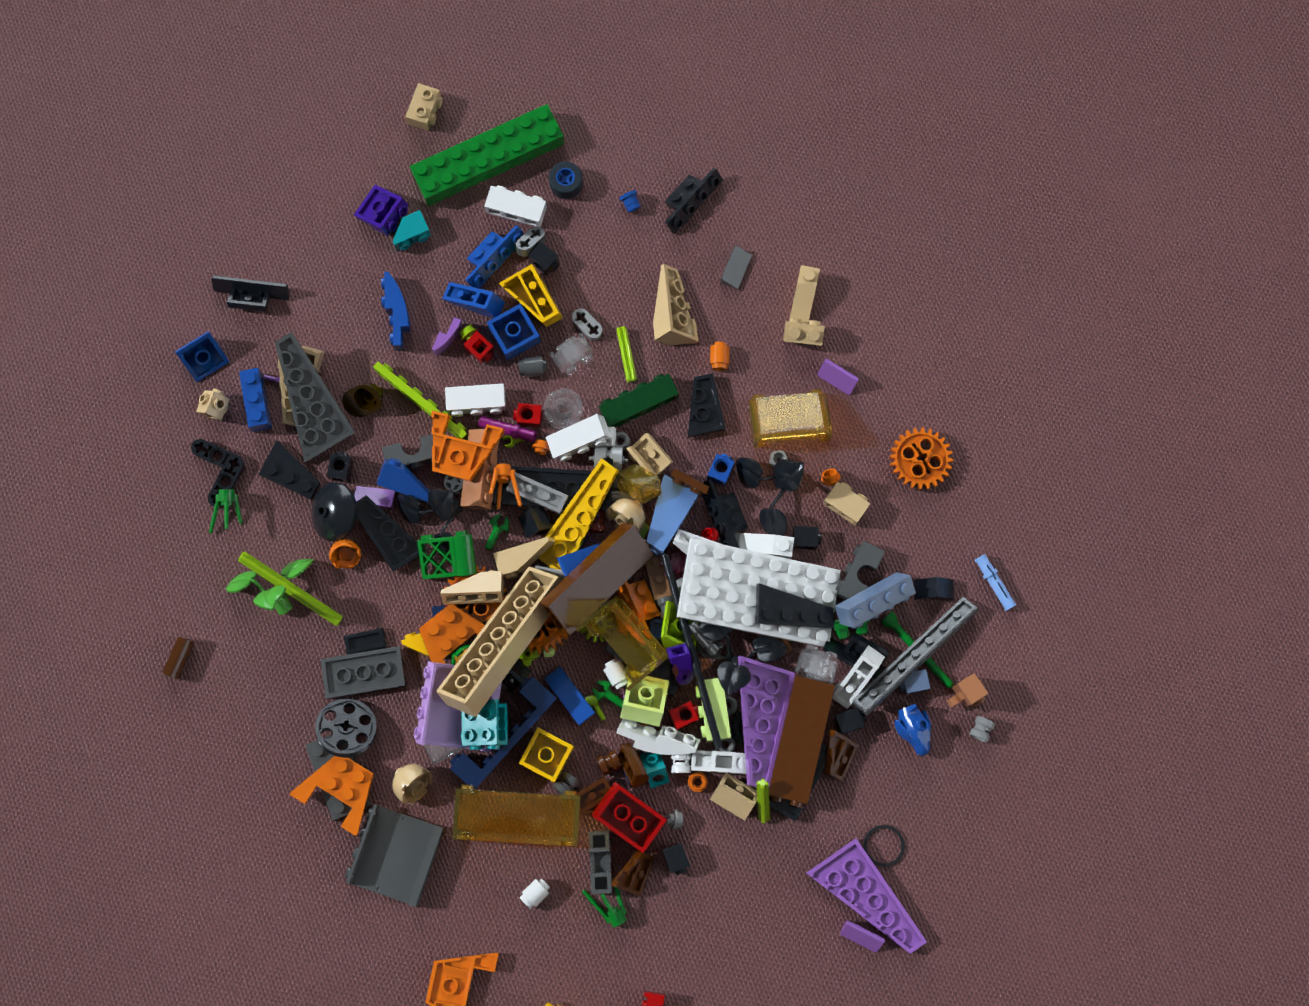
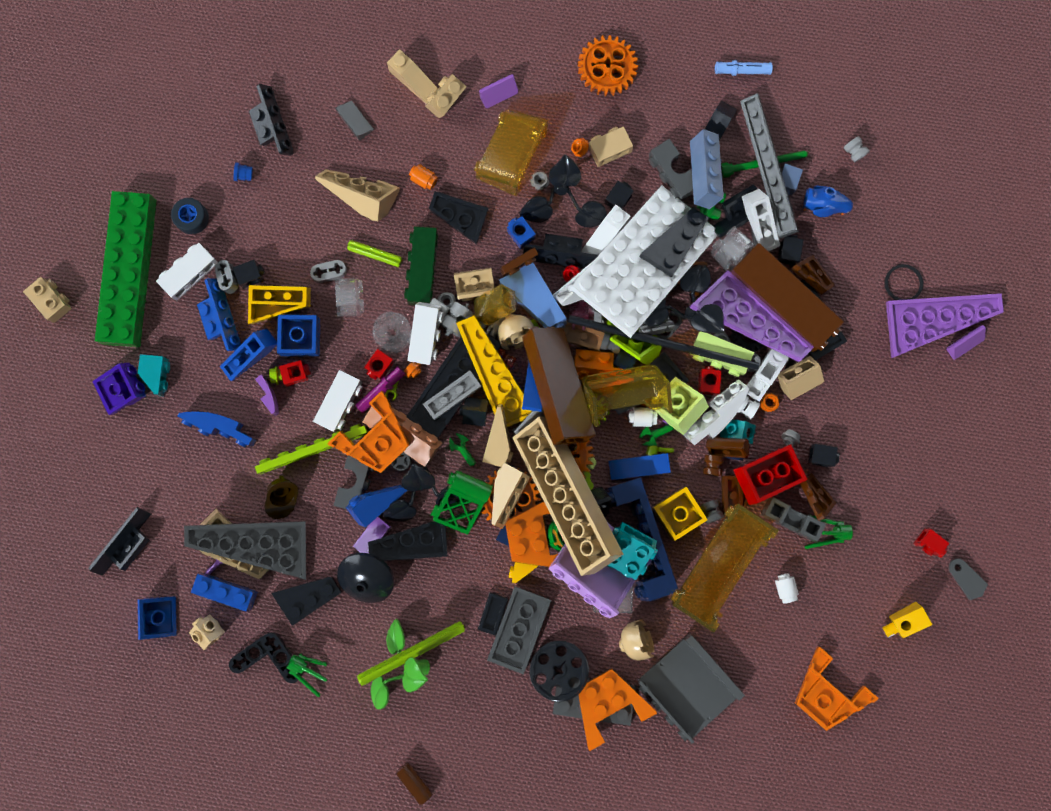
camera: 60 degrees left, 5 degrees up
black brick [326,452,353,483] -> none
orange hair [329,538,361,569] -> none
orange plant [489,464,522,510] -> none
dark grey brick [519,356,547,377] -> none
dark purple leg [666,643,693,685] -> none
lime axle [756,779,770,824] -> none
nougat brick [947,673,988,708] -> none

